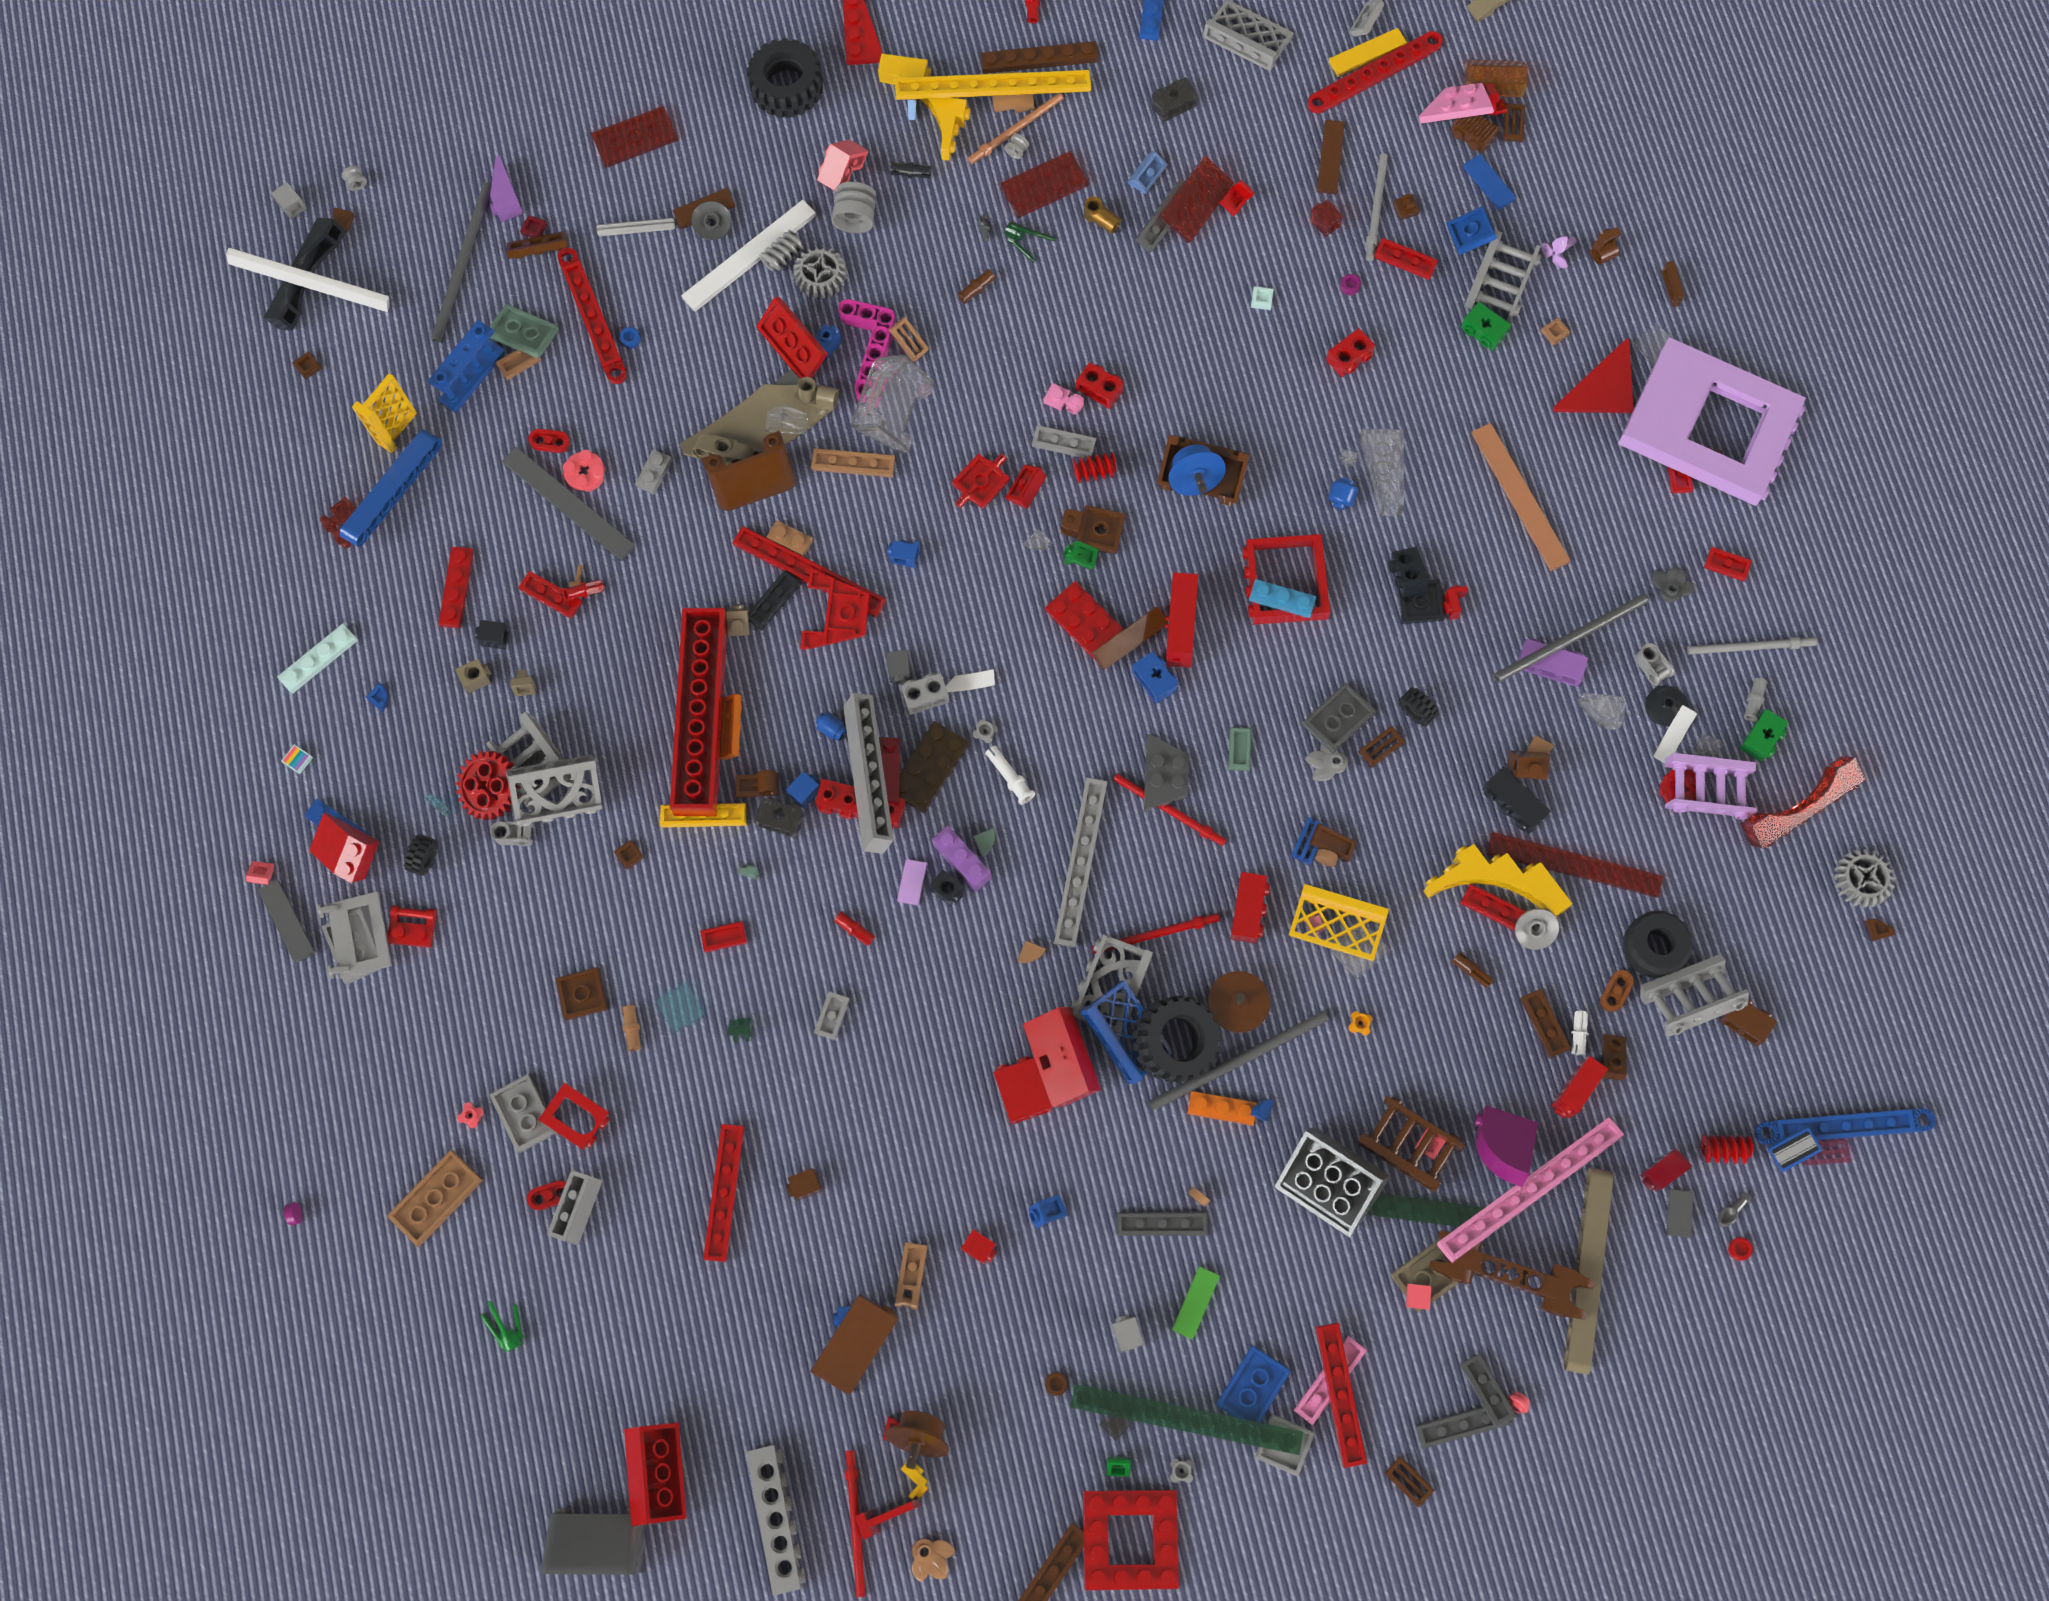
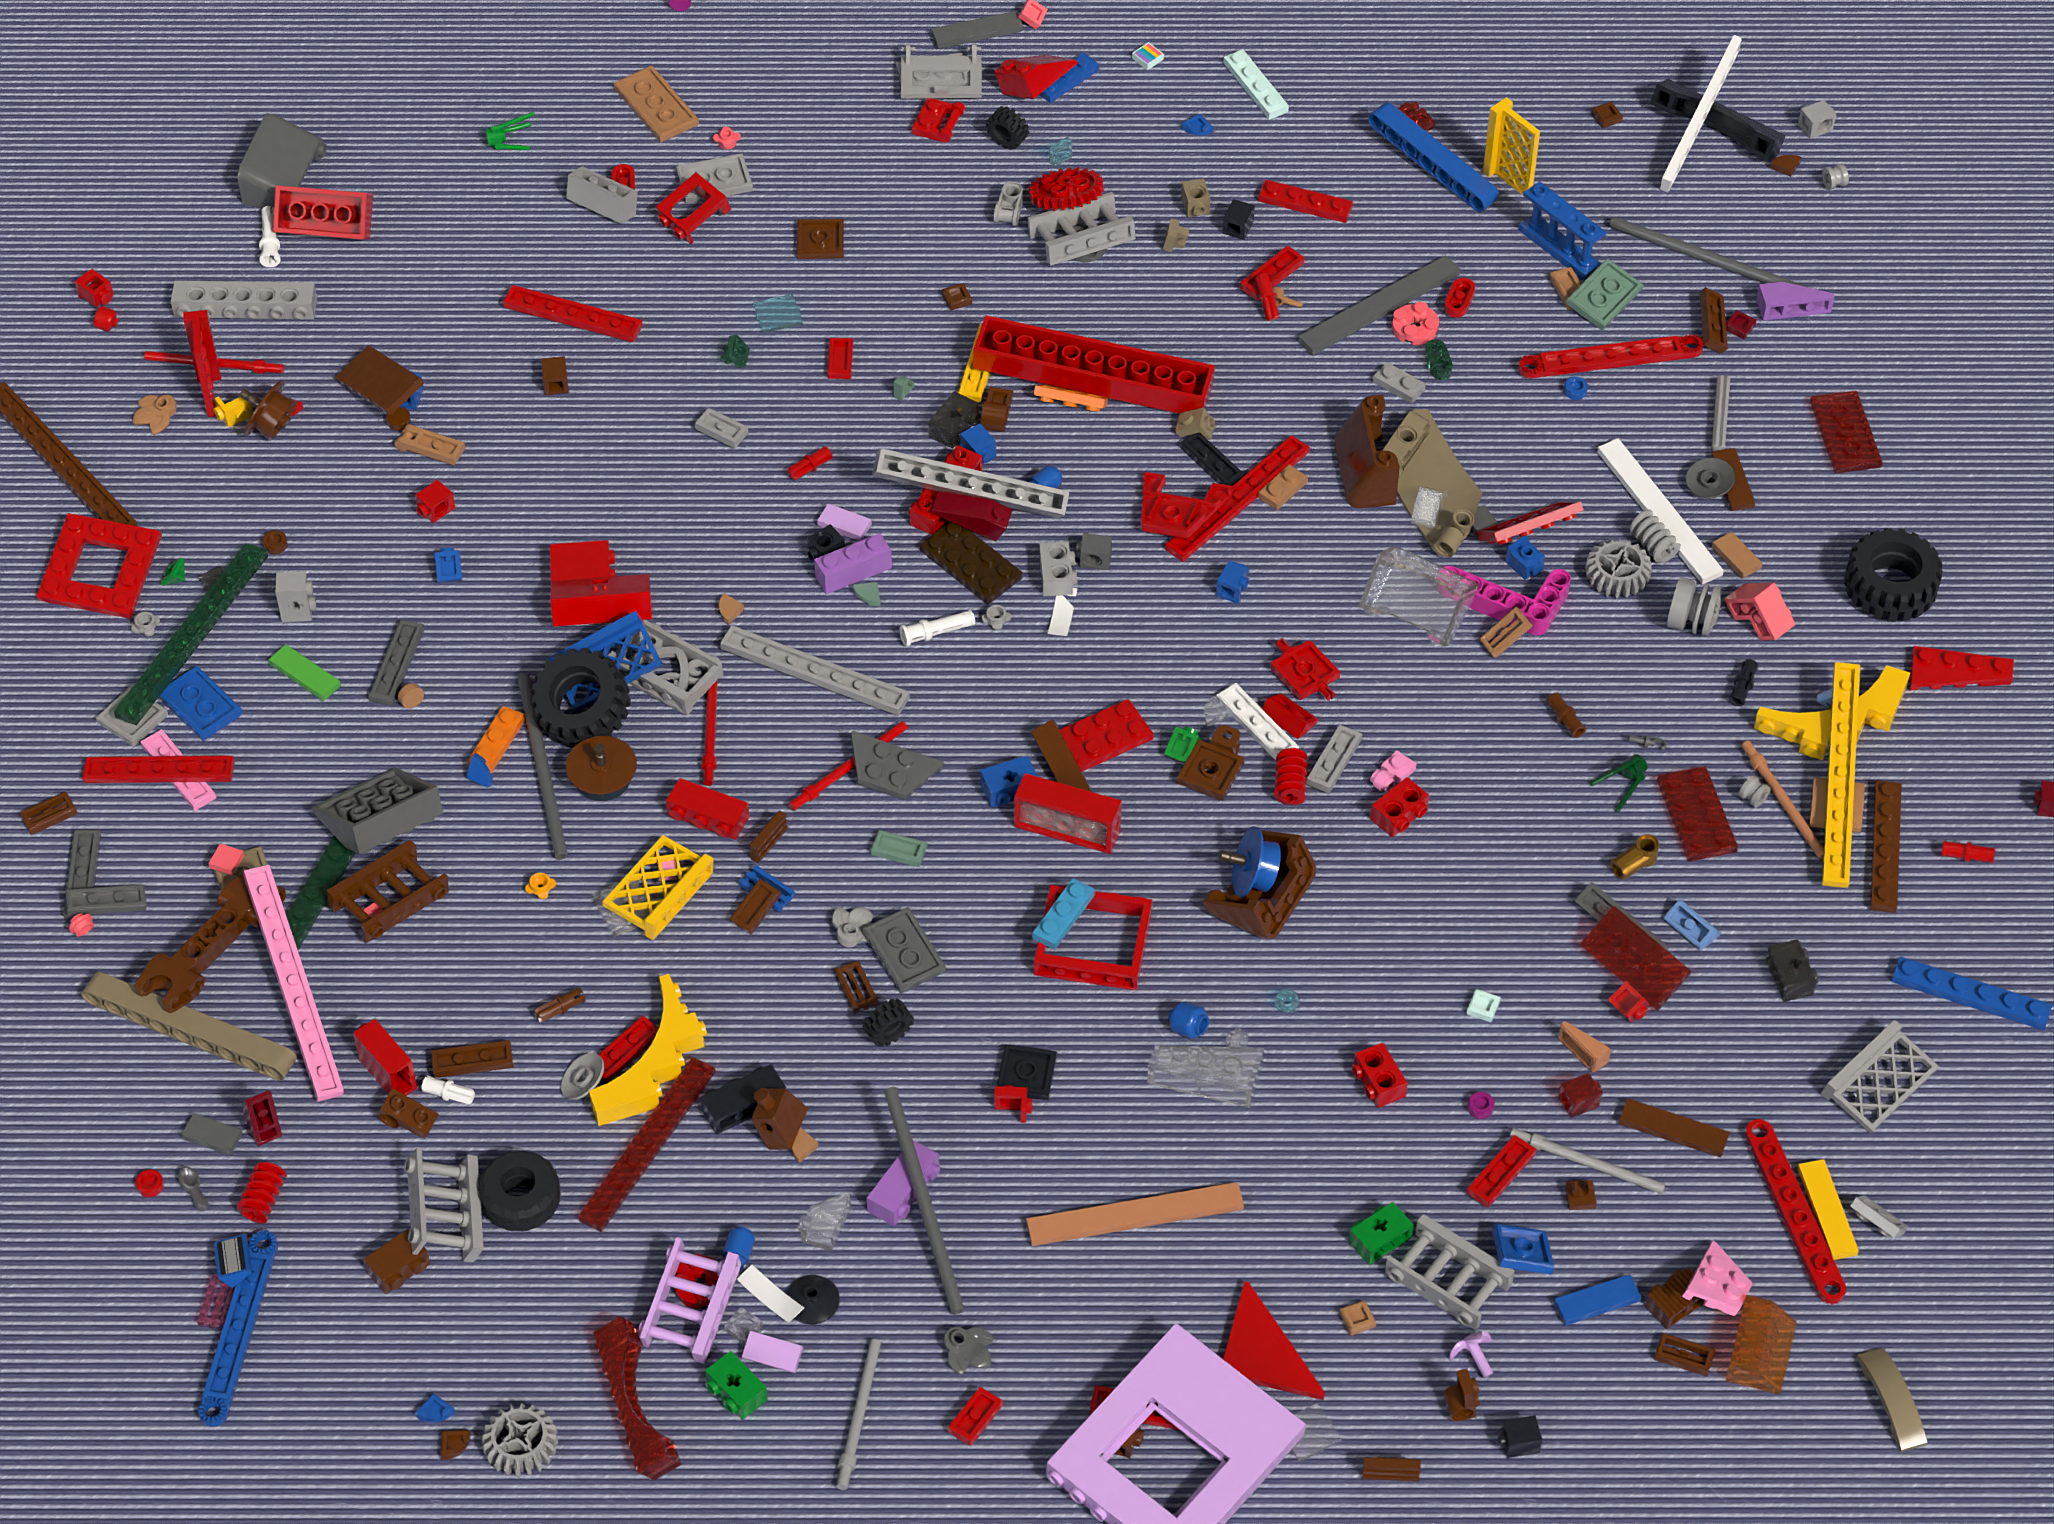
camera: 100 degrees right, 20 degrees down
light grey fence [506,754,603,826] -> none
medium nougat pin [621,1005,641,1051] -> none
medium nougat plate [811,448,895,478] -> none
medium nougat tile [1315,849,1338,867] -> none
black brick [1388,547,1429,596] -> none
magenta brick [1474,1105,1538,1187] -> none
red bracket [1484,83,1507,116] -> none
dark orange plate [1600,970,1634,1012] -> none
light grey piece [1635,643,1675,686] -> none
light grey pin [1744,678,1767,722] -> none
none -> white pin [259,206,281,267]
none -> blue tile [415,1393,455,1422]
none -> blue brick [722,1227,755,1269]
none -> lavender tile [742,1331,804,1374]
none -> reddish brown tile [750,810,788,864]
none -> white tile [1216,683,1299,760]
none -> clear light blue plate [1275,988,1300,1013]
none -> clear green beam [1424,339,1453,380]
none -> black brick [1497,1415,1542,1458]
none -> nougat slope [1558,1021,1611,1073]
none -> medium nougat tile [1712,532,1762,579]

